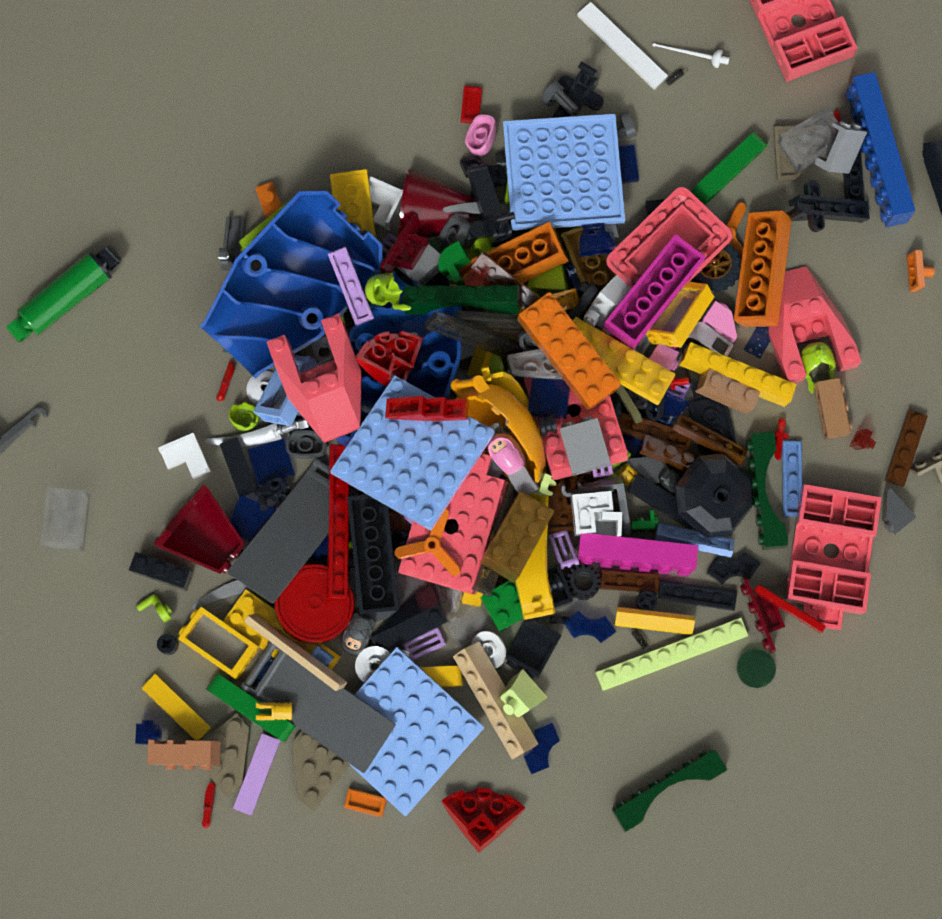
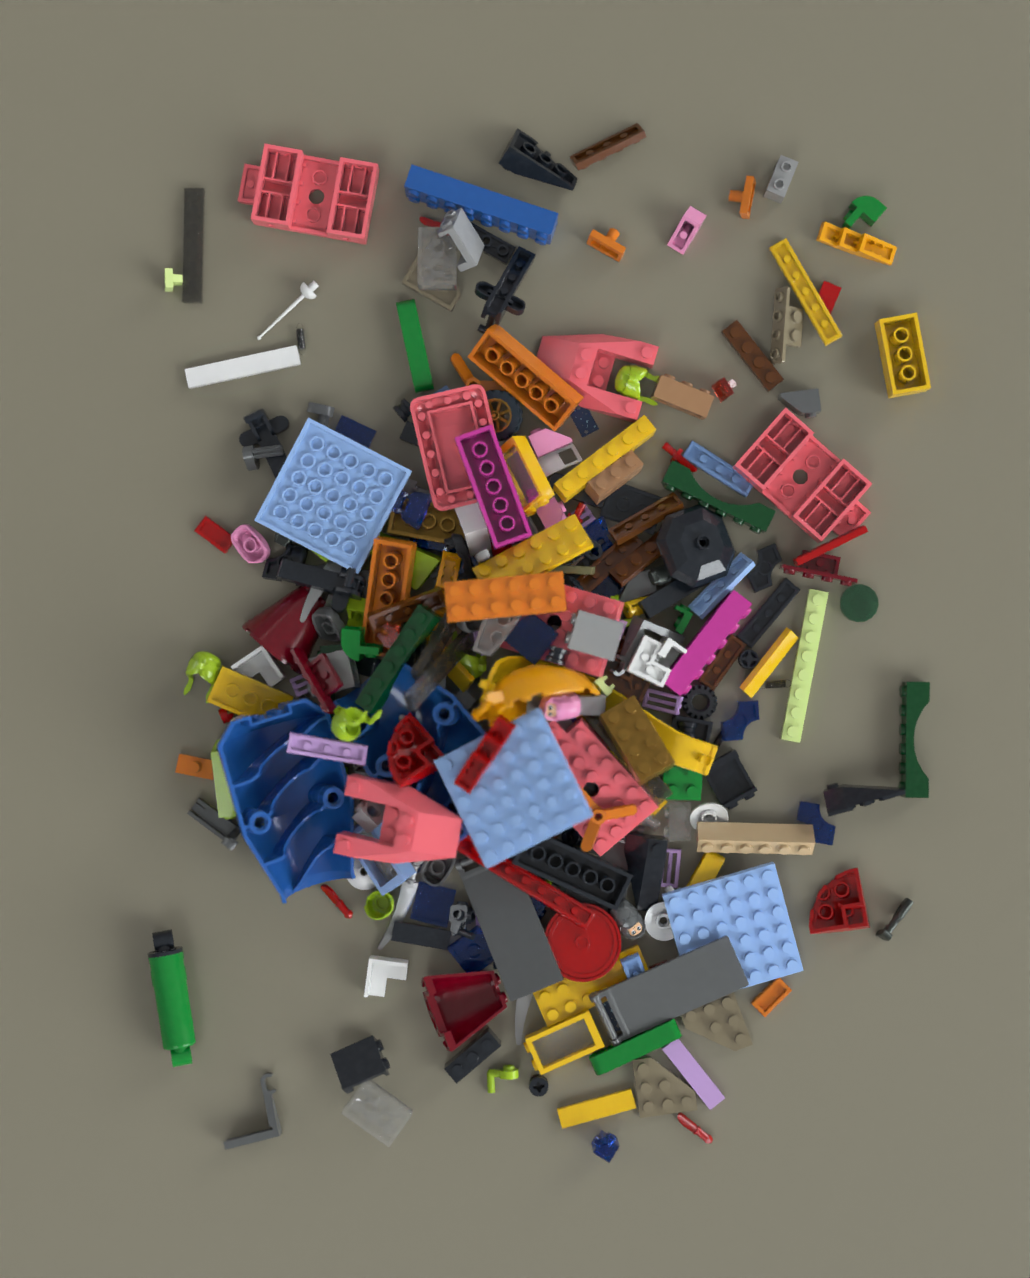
camera: 60 degrees left, 10 degrees up
nougat wedge [147,740,221,770] -> none
tan tile [245,613,347,691] -> none
yellow hinge [256,702,292,720] -> none
yellowish green torso [500,669,547,717] -> none
none -> lime hair [184,651,222,703]
none -> black panel [330,1035,390,1094]
none -> light grey brick [352,800,386,834]
none -> black wheel [393,398,411,422]
none -> black wedge [823,783,906,817]
none -> pearl dark grey piece [875,898,914,941]

